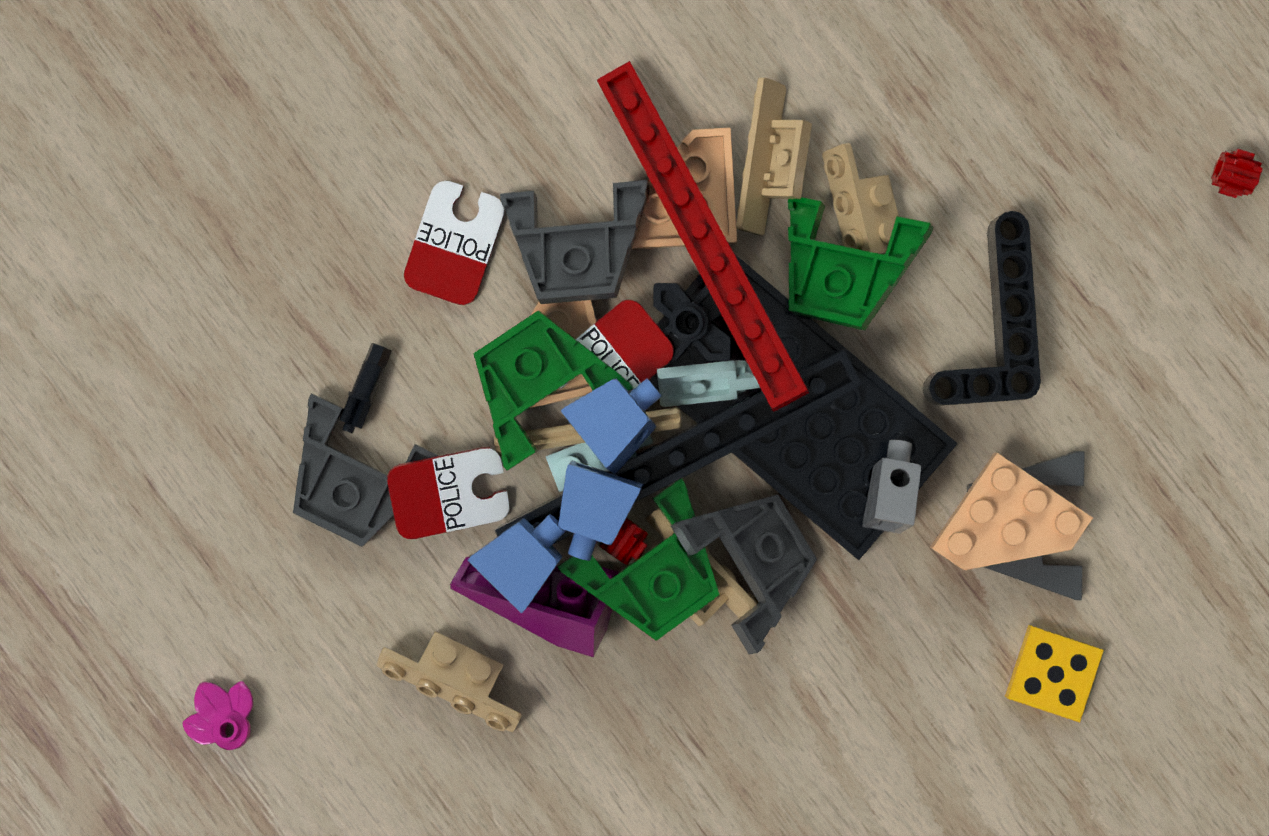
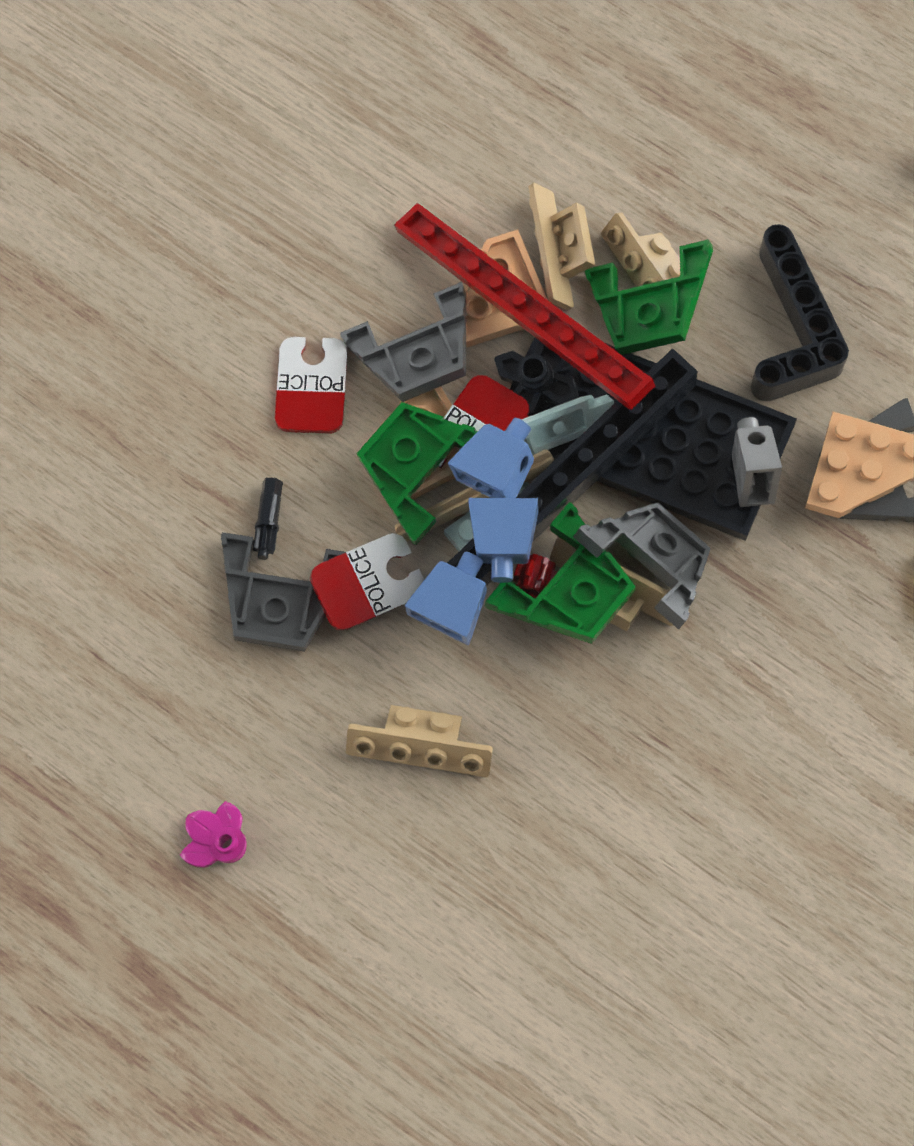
camera: 20 degrees left, 20 degrees down
magenta wedge [450,557,619,657] -> none

